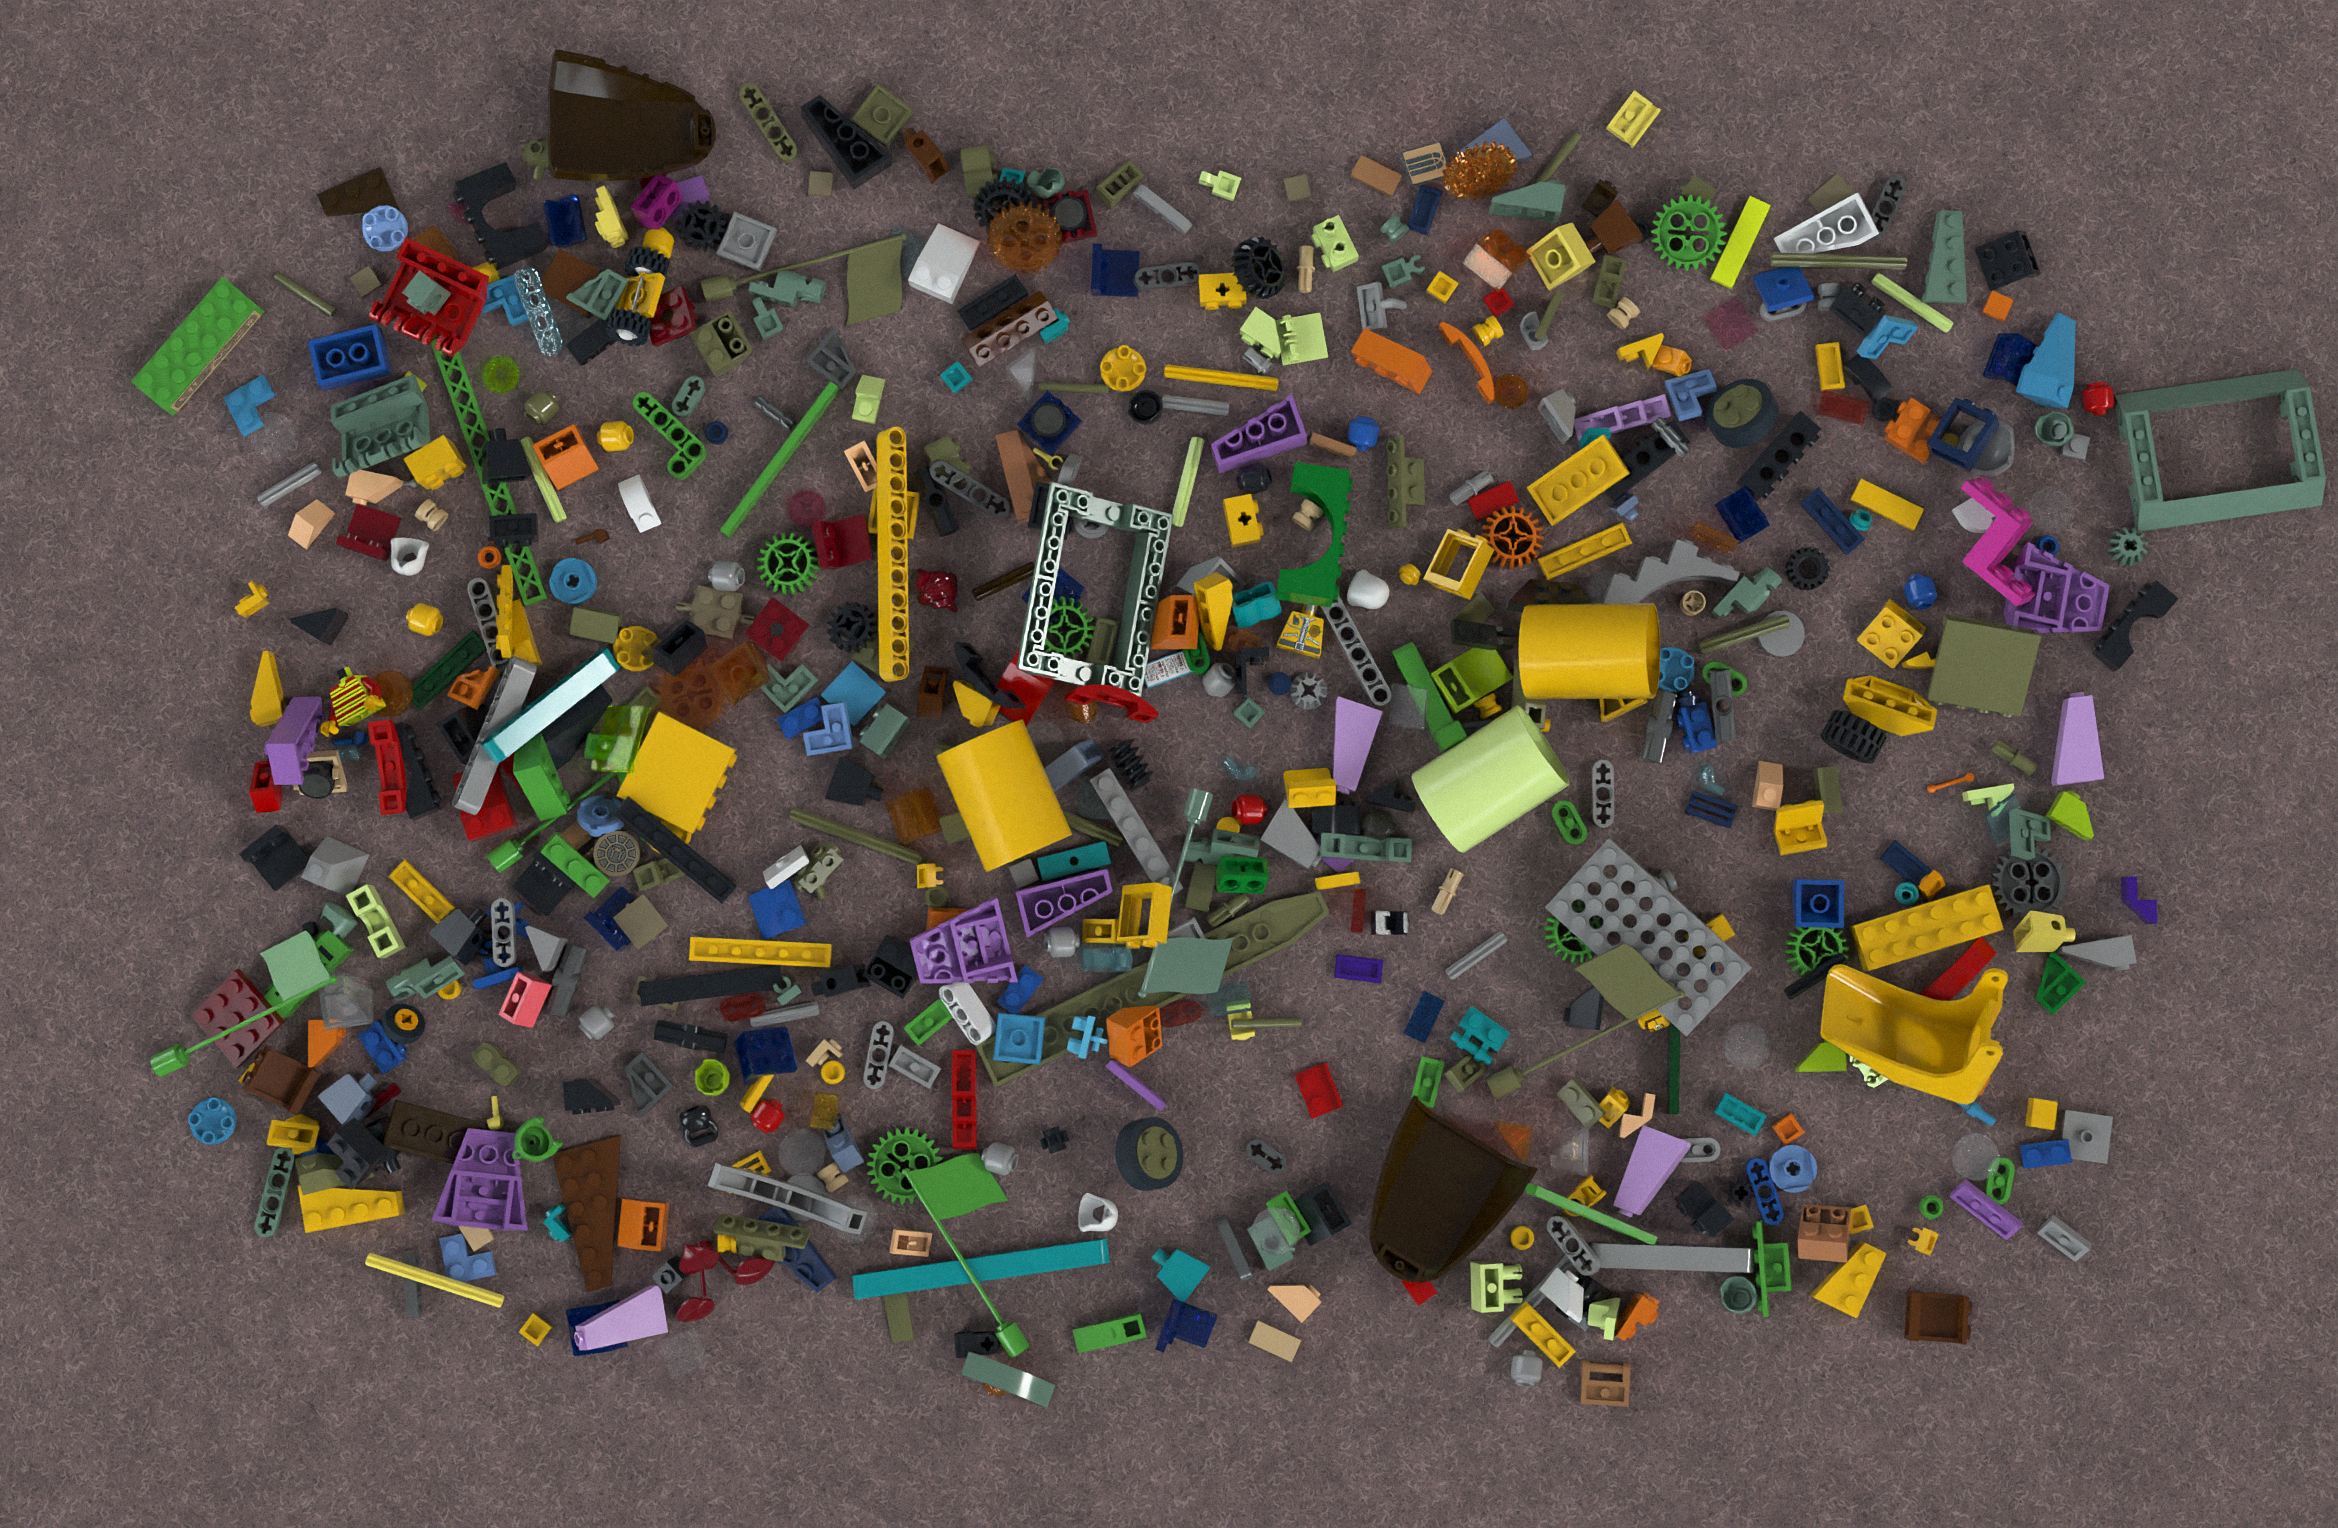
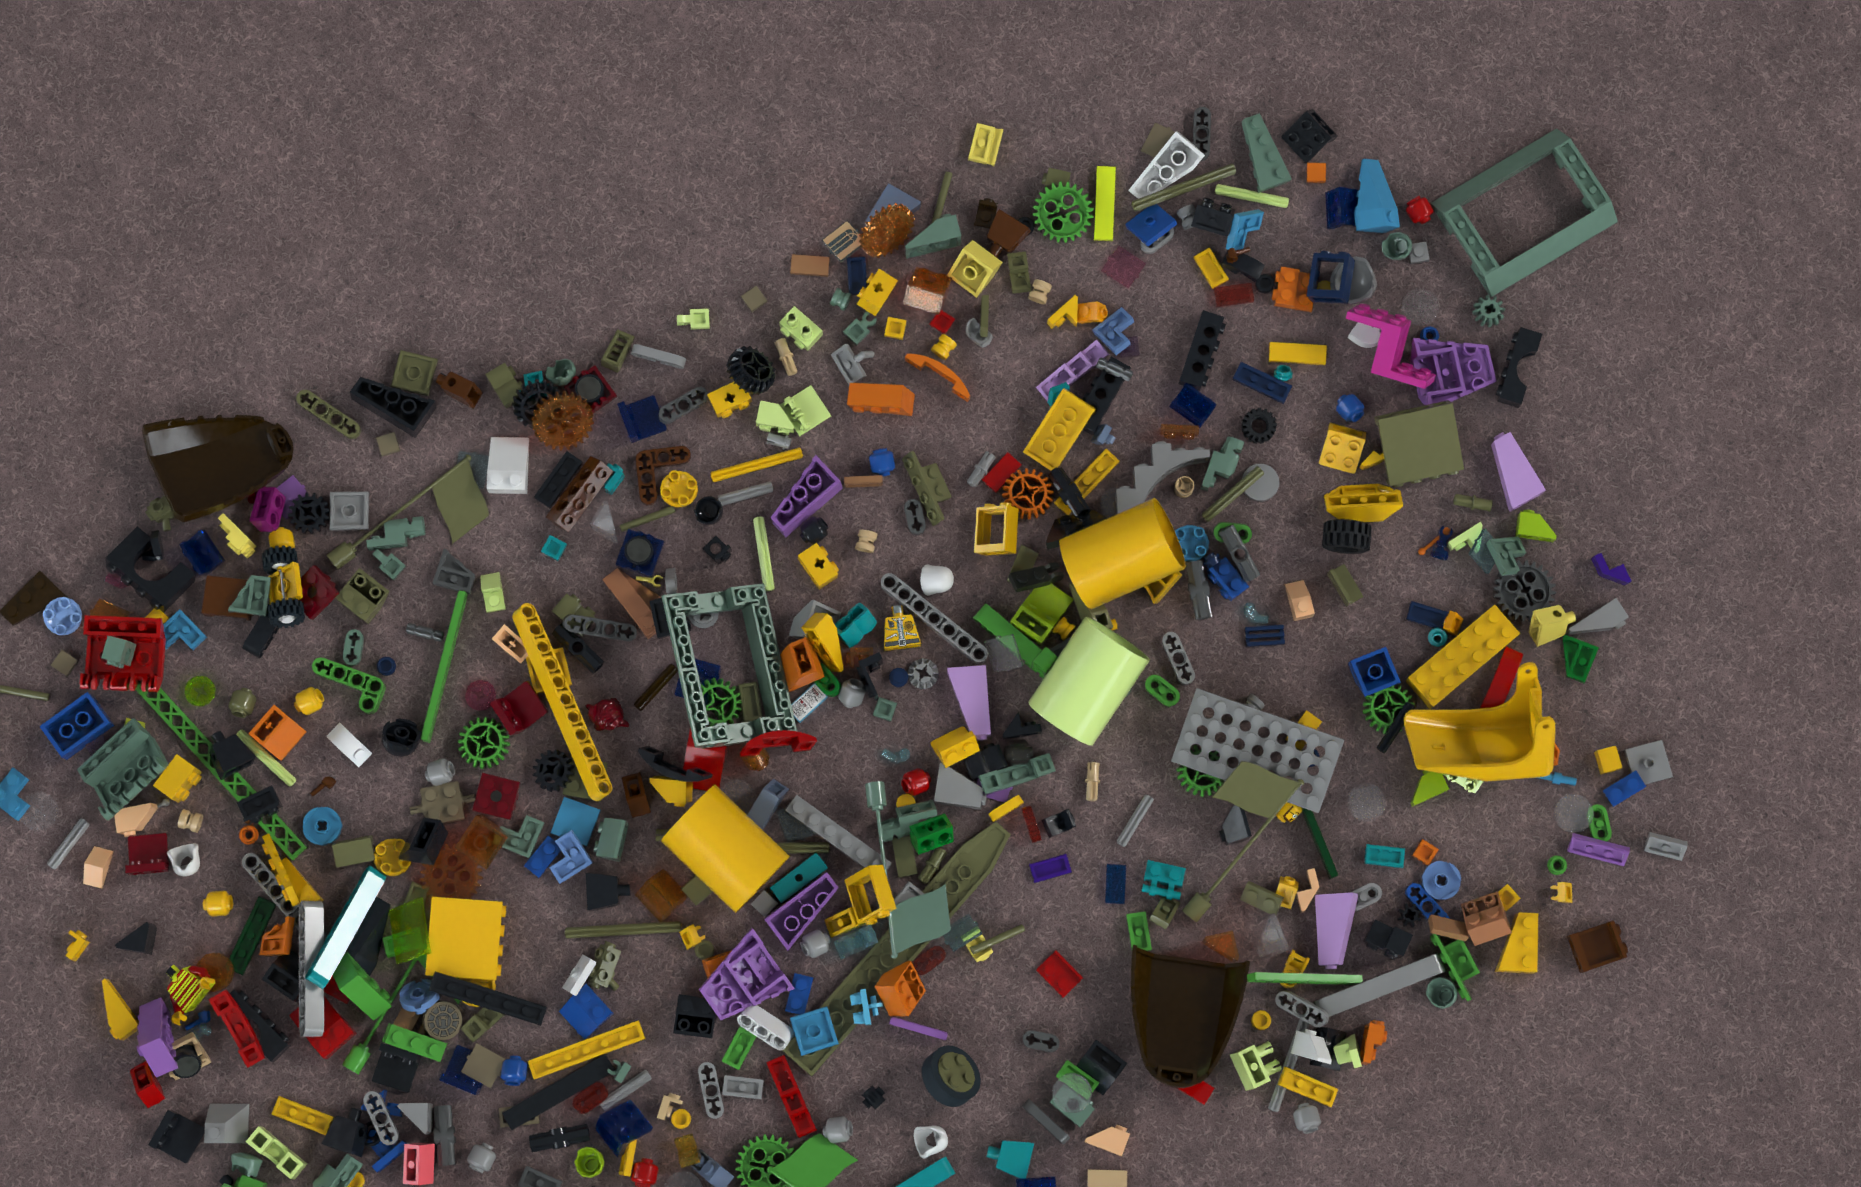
camera: 30 degrees left, 5 degrees down
clear light blue beam [514,267,563,356] -> none
black torso [811,964,871,998] -> none
black piece [1108,739,1154,792] -> none
green arch [1275,462,1353,608] -> none
yellow plate [1399,563,1421,585] -> none
clear orange hair [1494,374,1529,409] -> none
light grey slope [1538,389,1576,446] -> none
medium nougat plate [1580,1360,1631,1407] -> none
wheel [1705,379,1779,448] -> none
yellow bracket [1774,800,1828,856] -> none
none -> black tile [142,530,164,561]
none -> black cylinder [382,718,421,757]
none -> blue head [501,1055,528,1086]
none -> reddish brown beam [636,446,691,506]
none -> black bracket [703,536,732,565]
none -> yellow brick [857,269,898,316]
none -> dark grey beam [904,499,926,535]
none -> black piece [1048,467,1091,520]
none -> reddish brown hand [1226,247,1250,263]
none -> medium nougat tile [1428,914,1469,941]
none -> clear blue piece [1430,526,1453,561]

